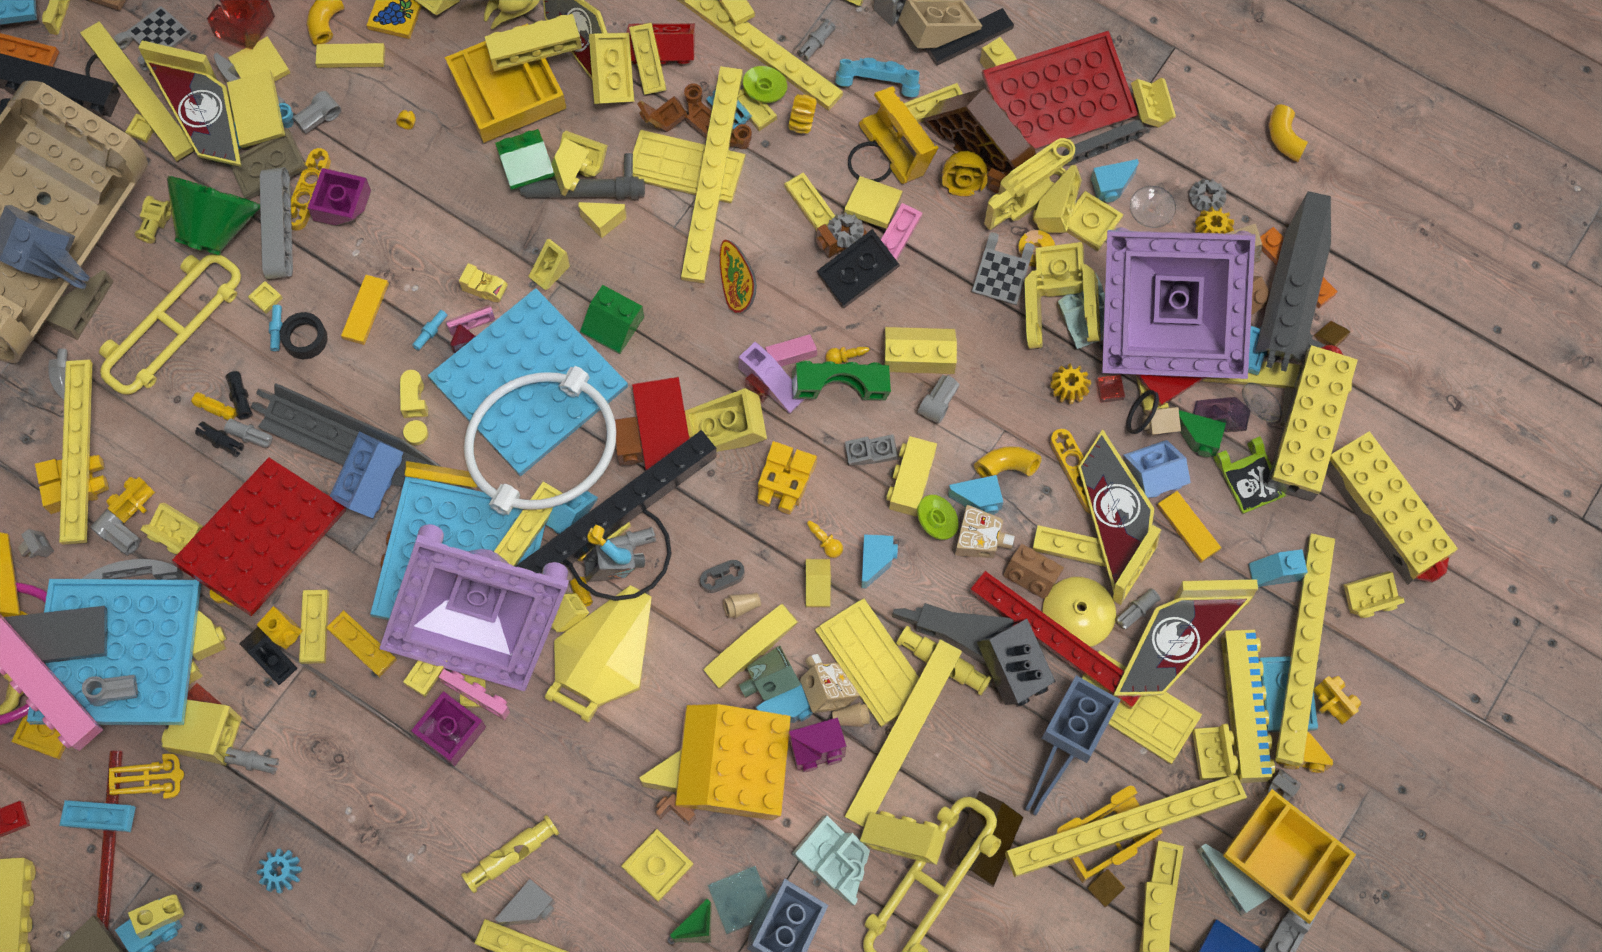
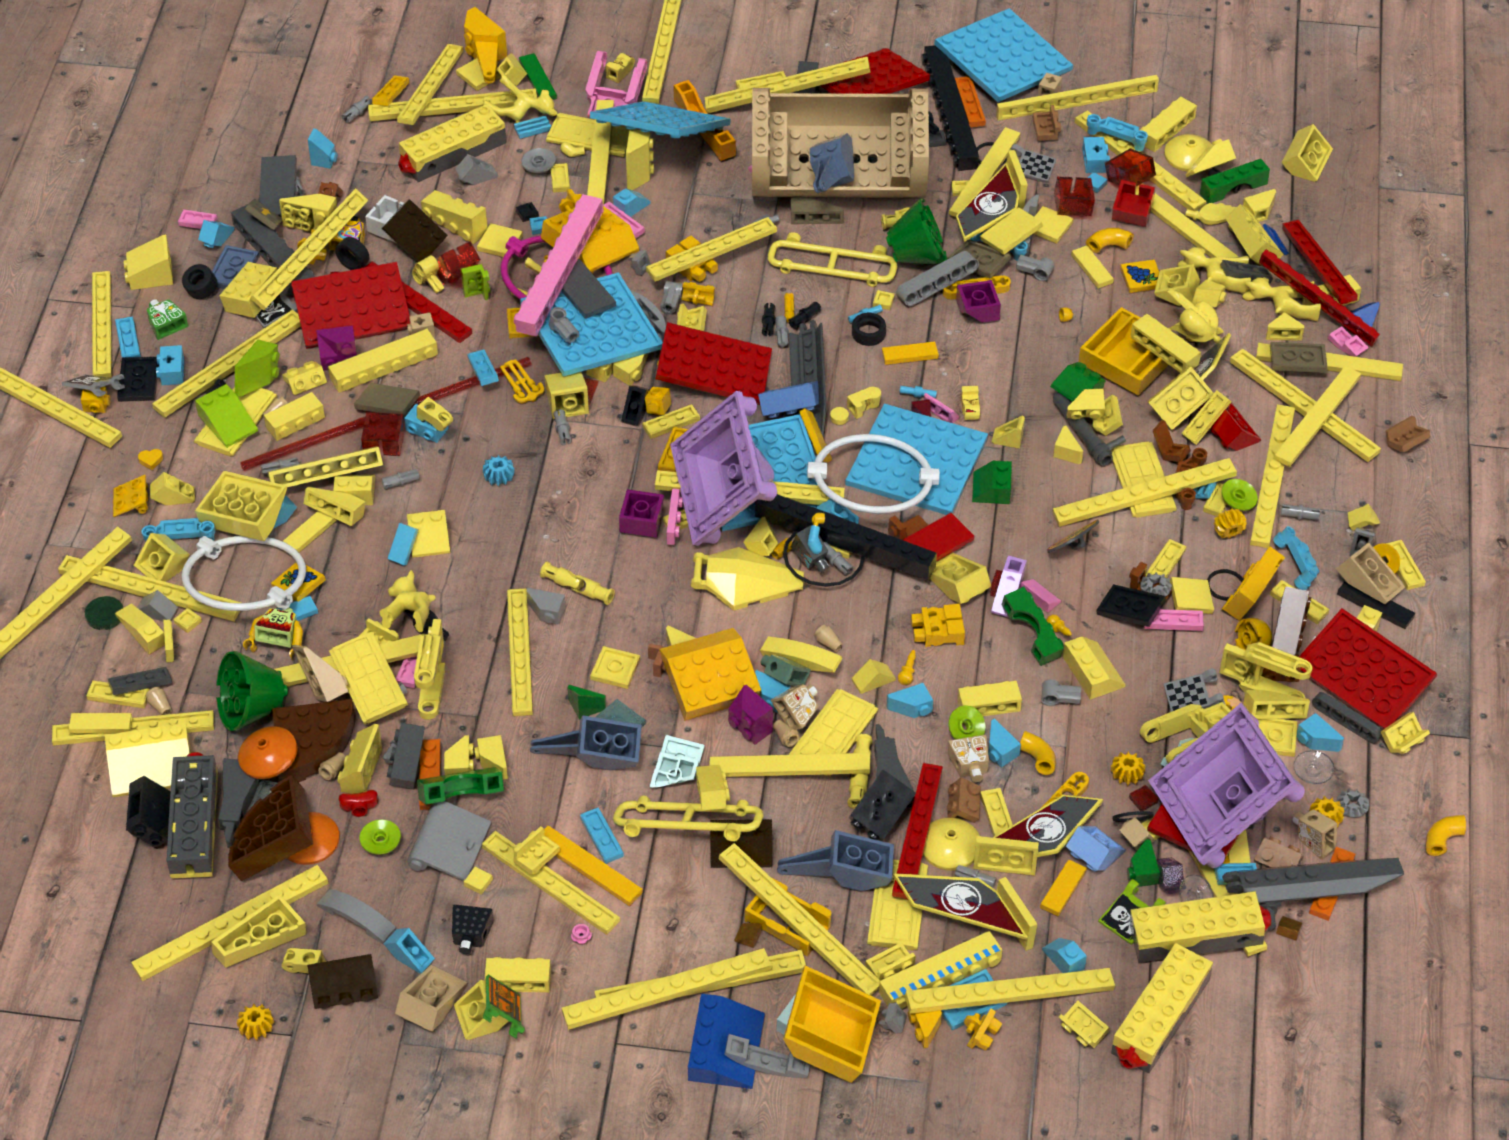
camera: 65 degrees right, 20 degrees down
dark grey beam [700,560,745,593] -> none
light grey slope [845,434,899,465] -> none

